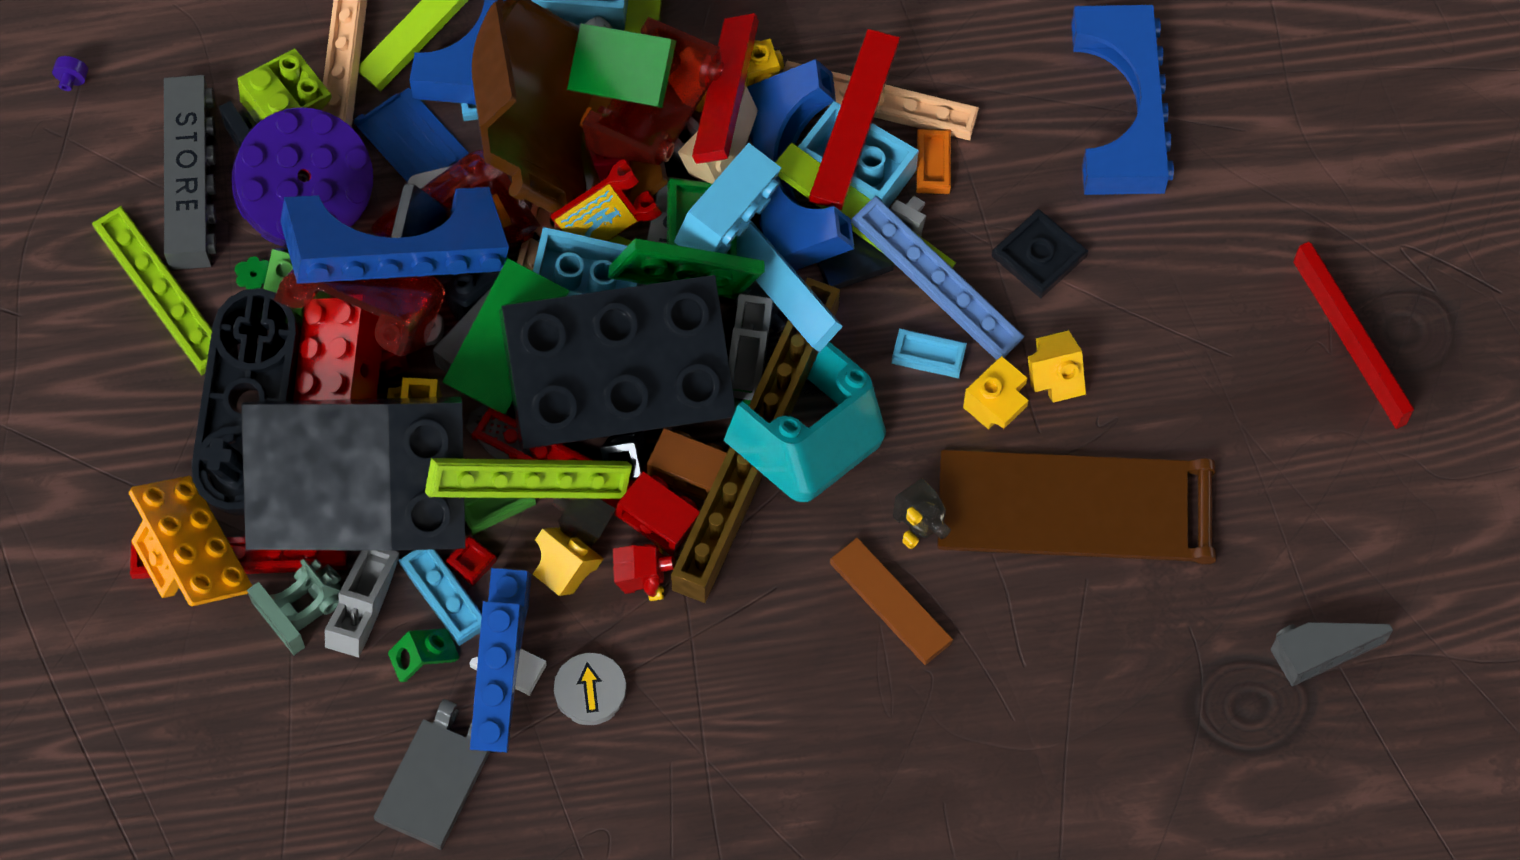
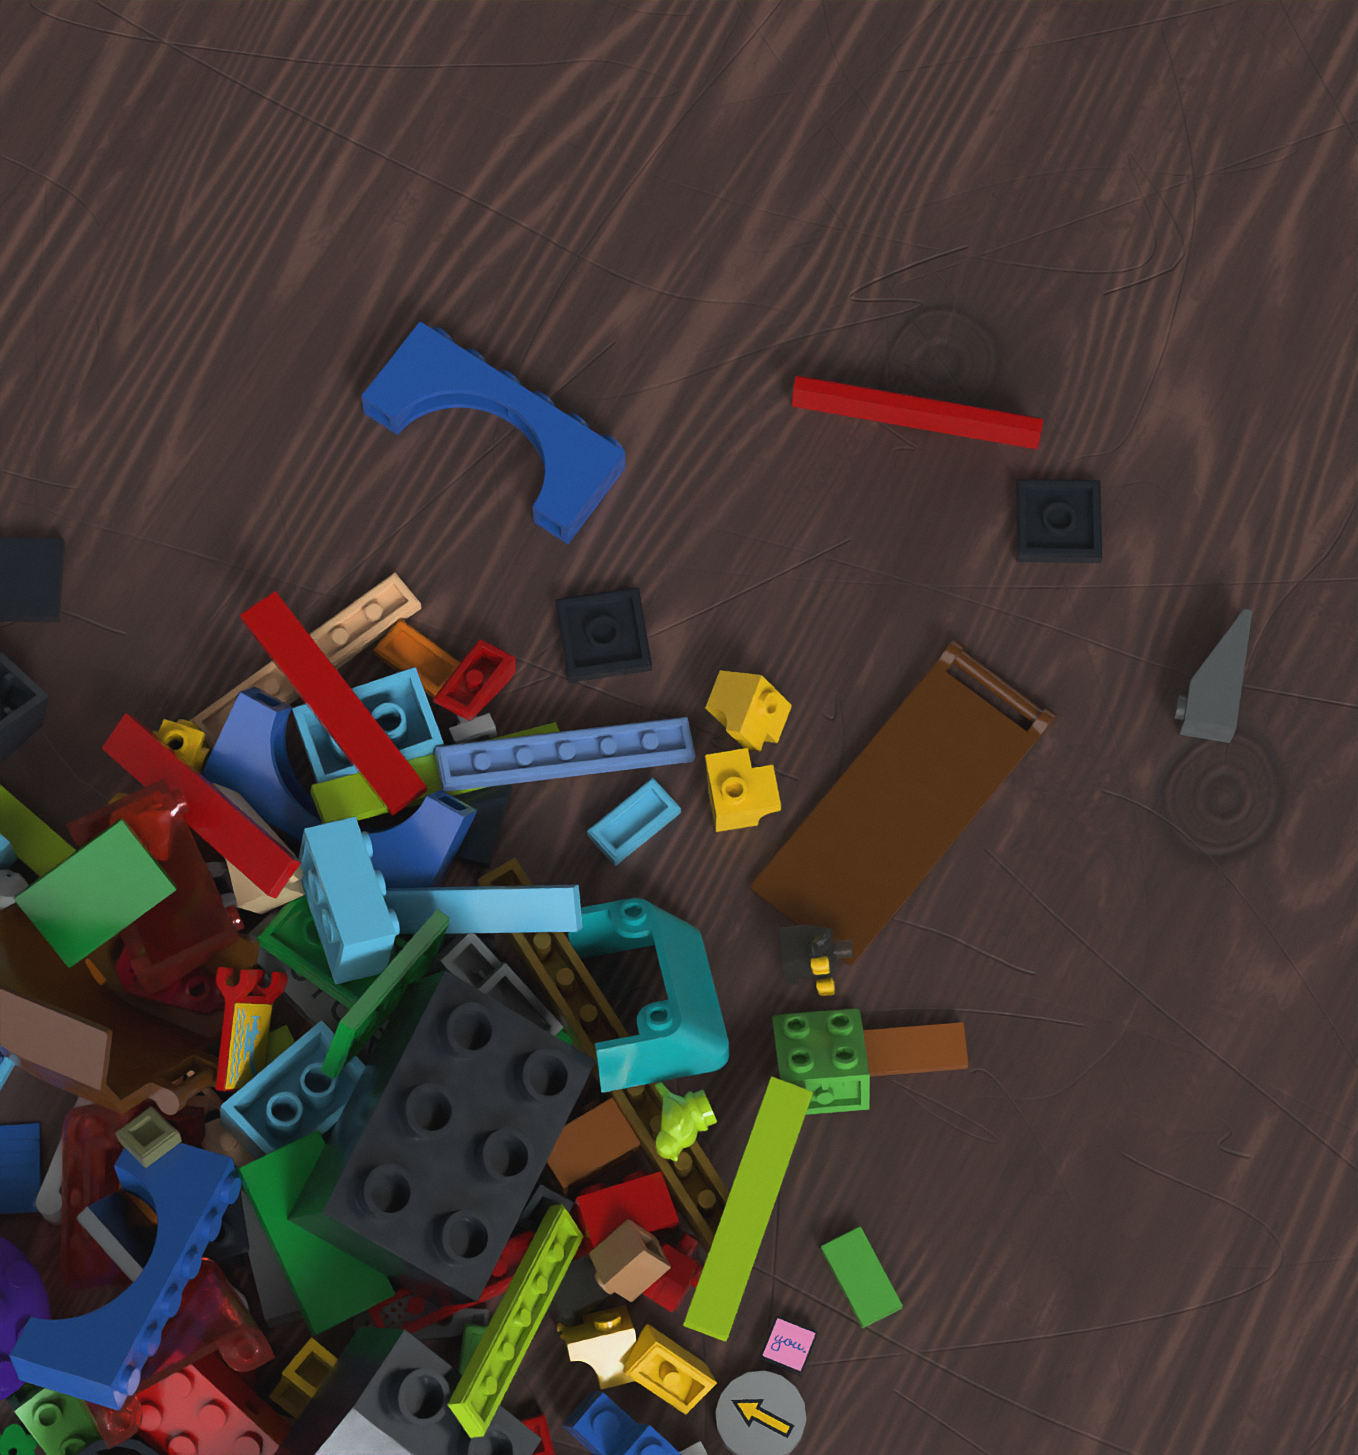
camera: 55 degrees left, 5 degrees up
none -> olive tile [115,1106,182,1168]
none -> red slope [433,638,516,721]
none -> medium nougat brick [589,1219,671,1302]
none -> yellow slope [623,1324,717,1415]
none -> lime animal [655,1082,717,1162]
none -> lime tile [683,1076,813,1342]
none -> bright pink tile [759,1315,818,1377]
none -> bright green bracket [772,1009,870,1115]
none -> bright green tile [820,1226,903,1329]
none -> black tile [1015,479,1102,563]

